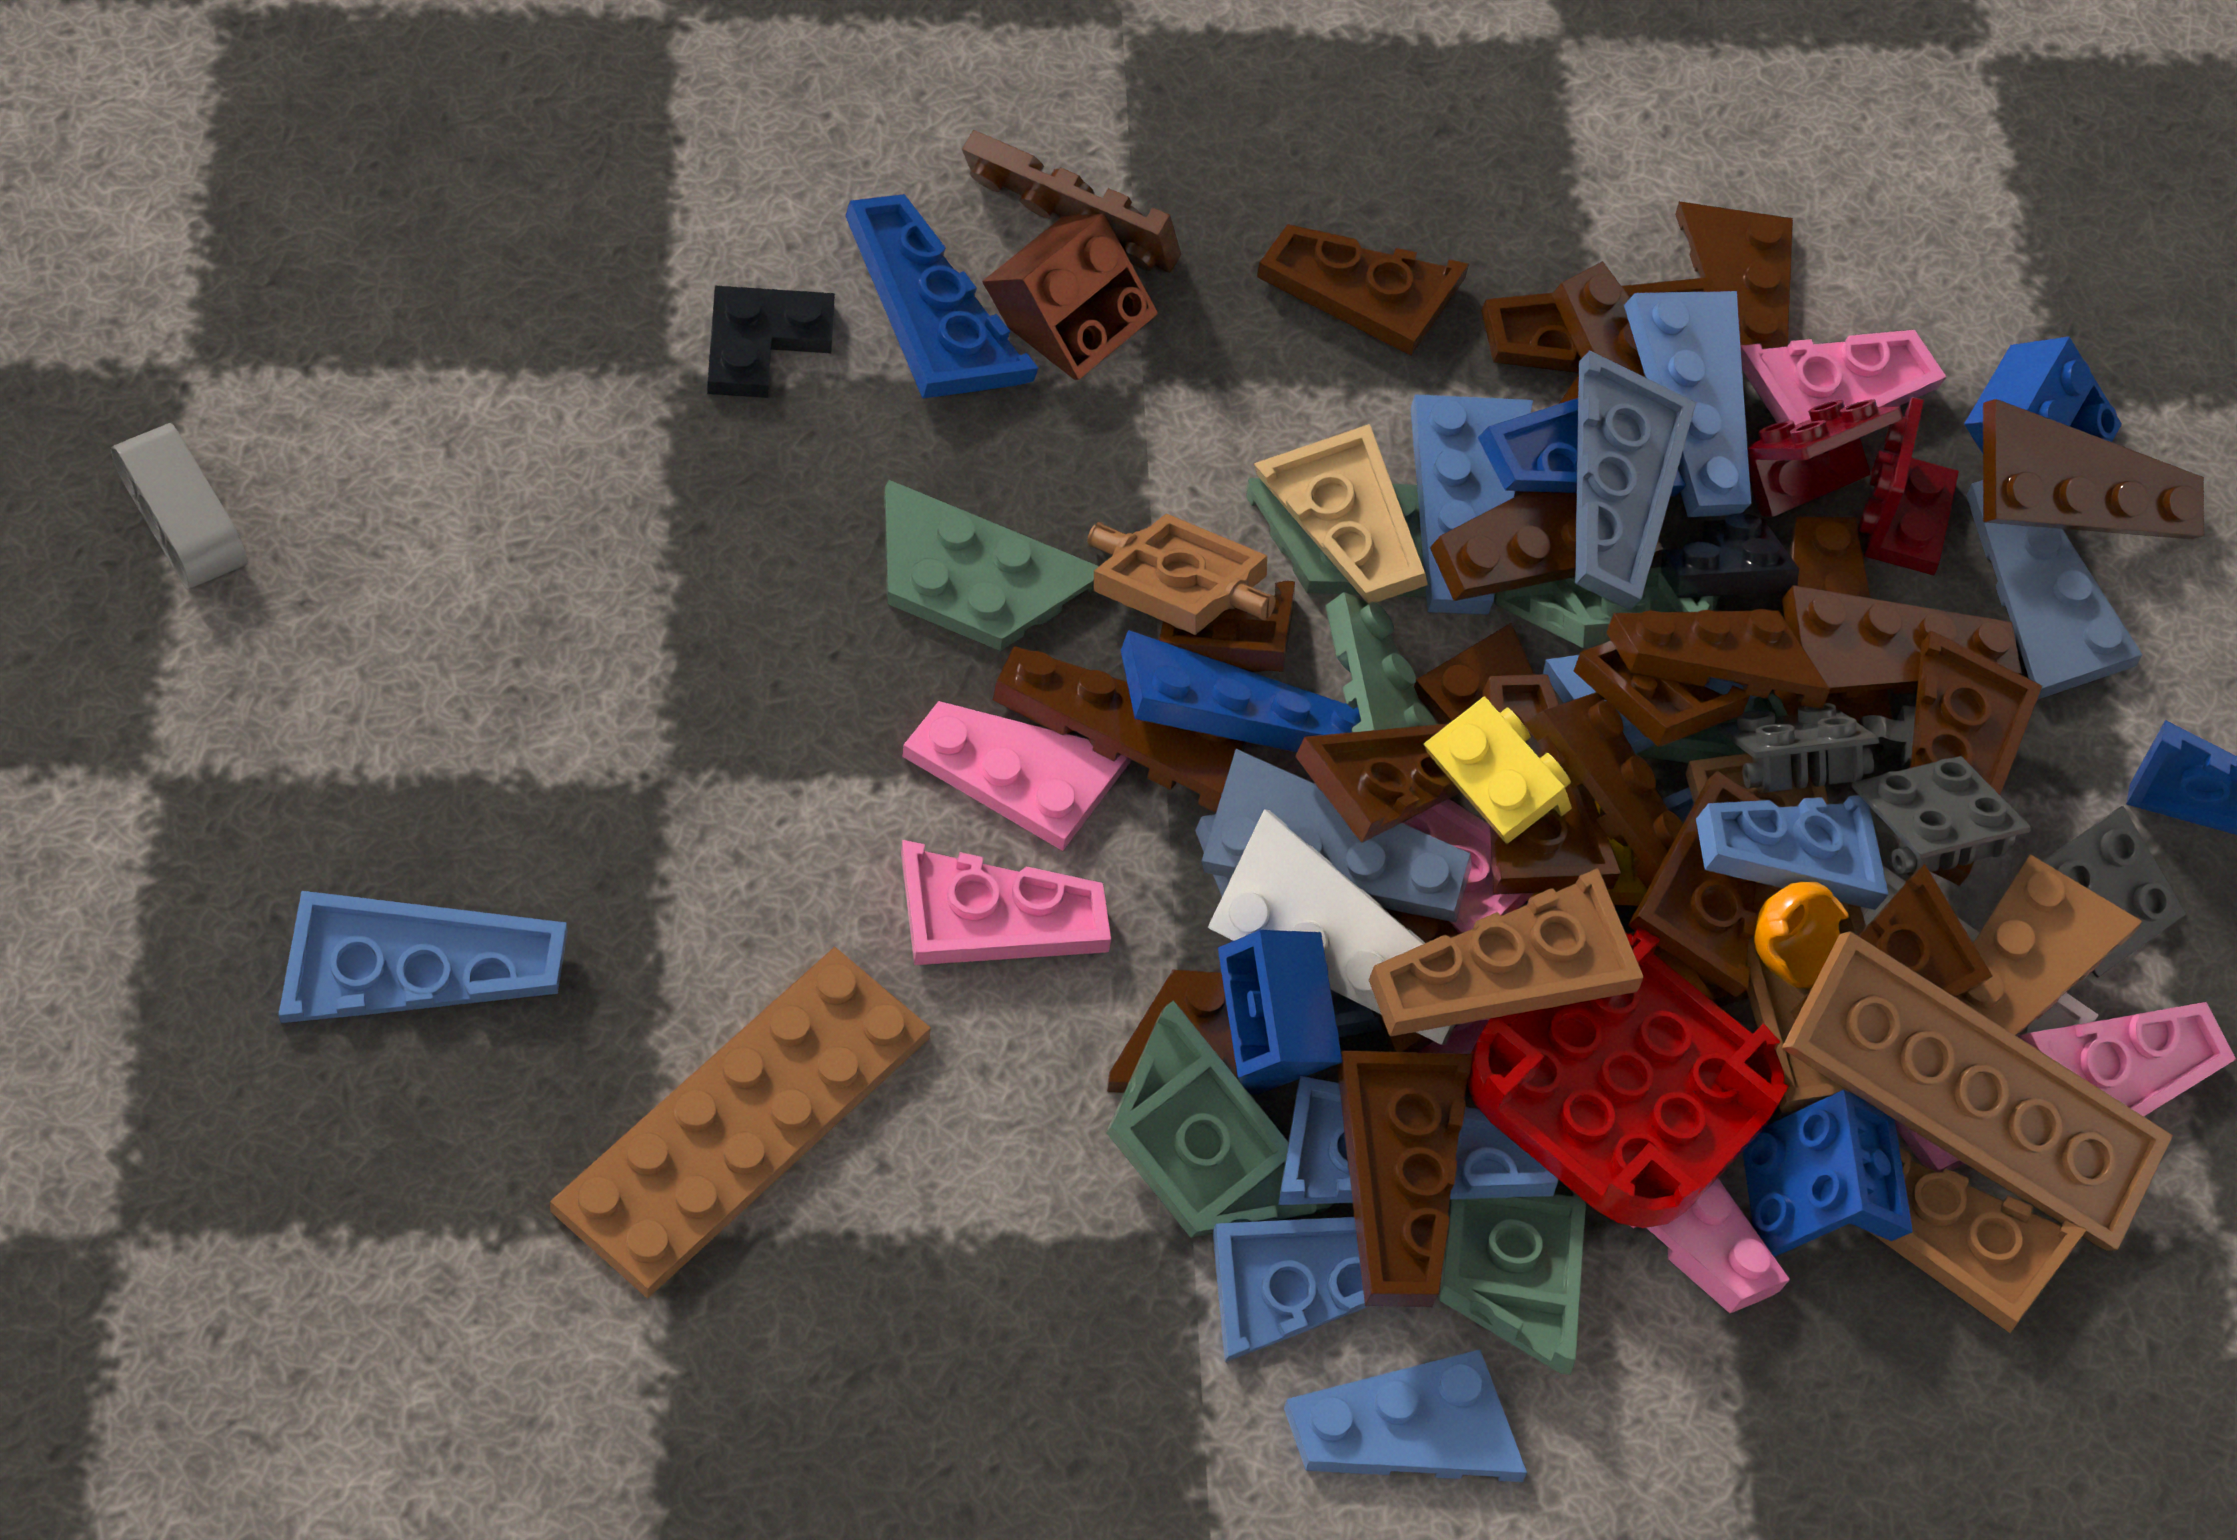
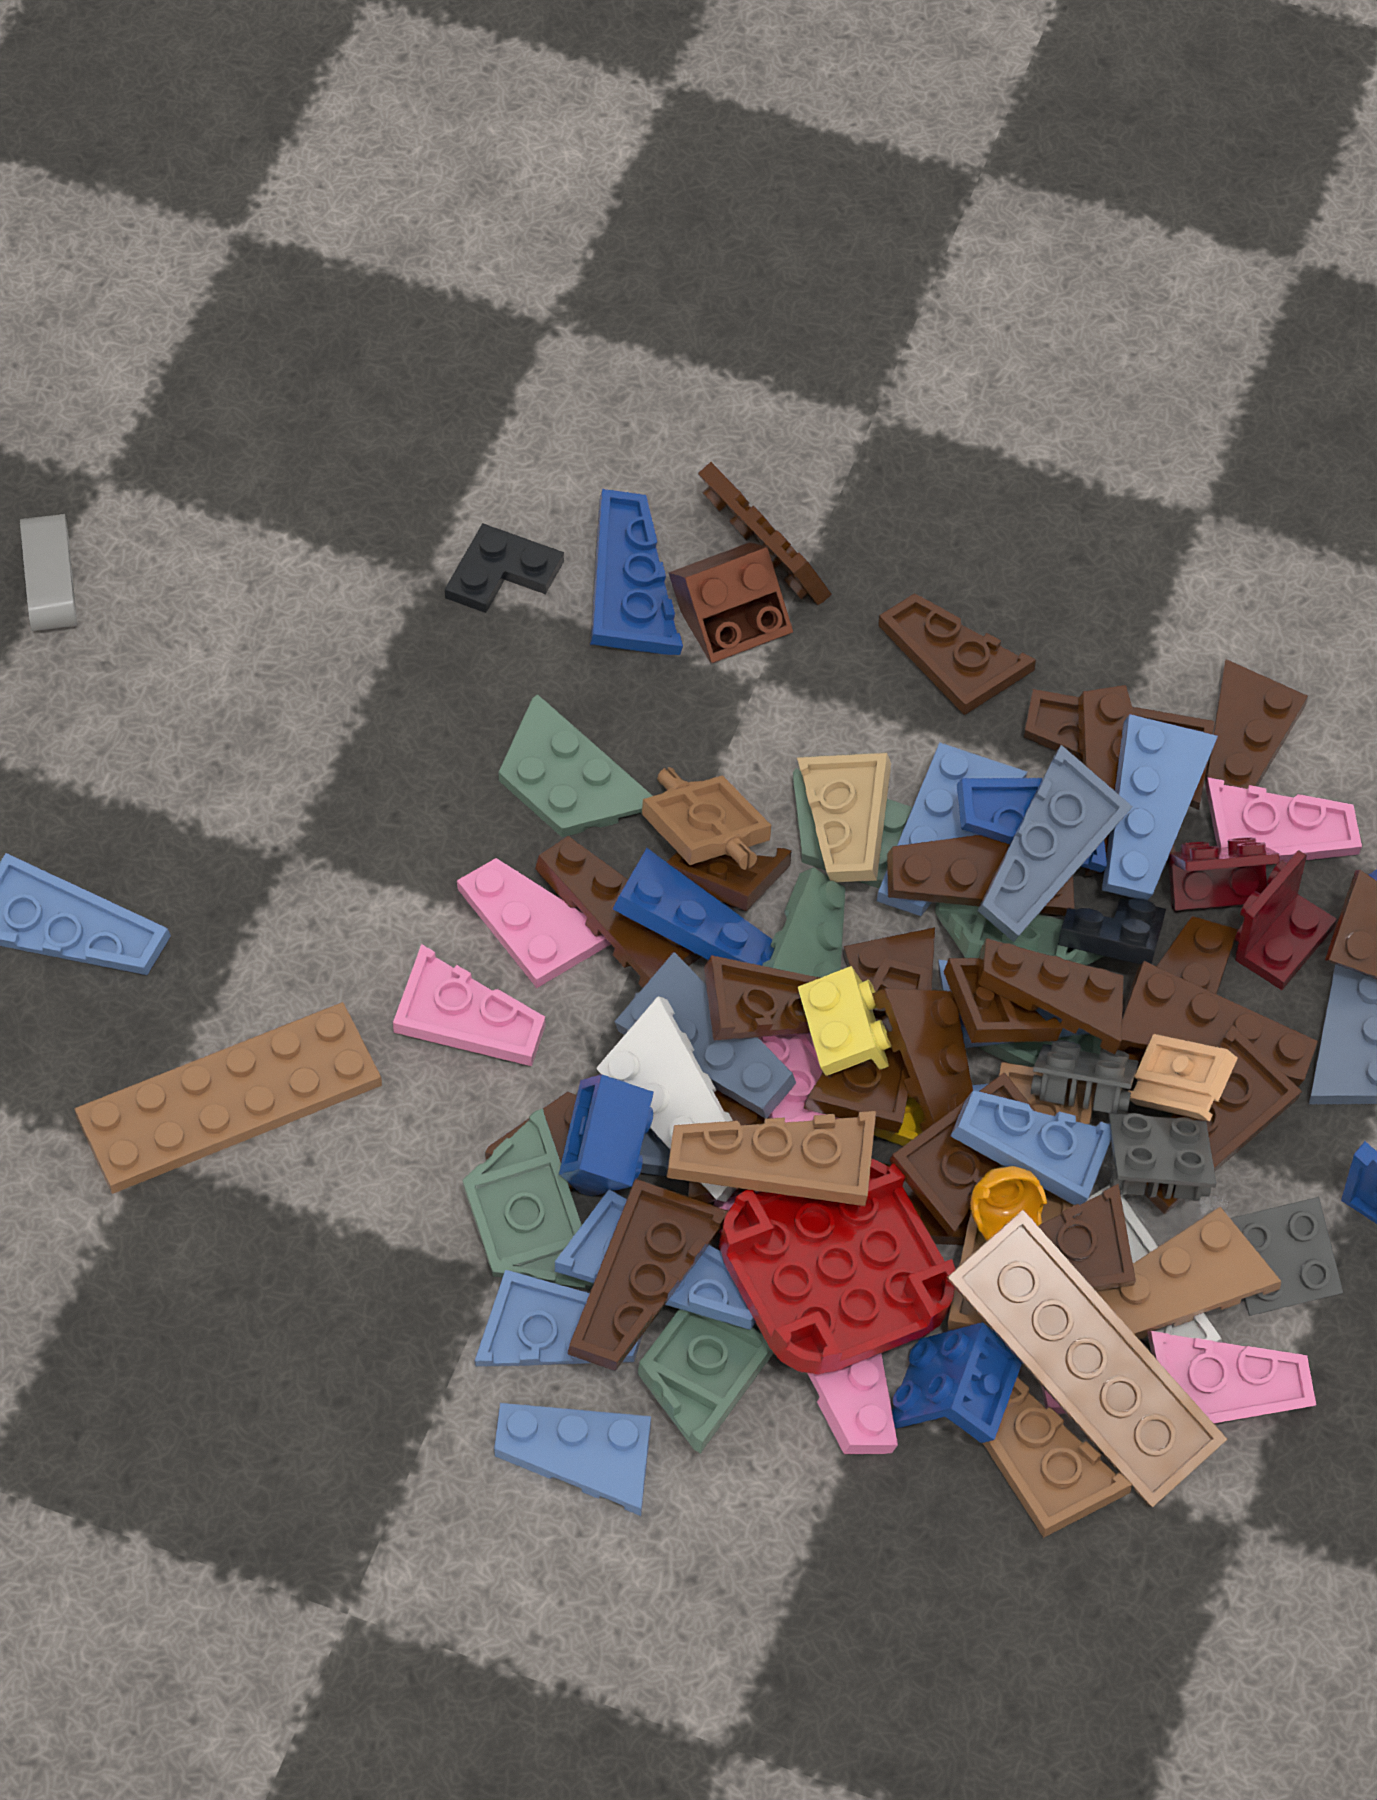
camera: 30 degrees right, 0 degrees up
none -> light nougat plate [1128,1034,1238,1121]

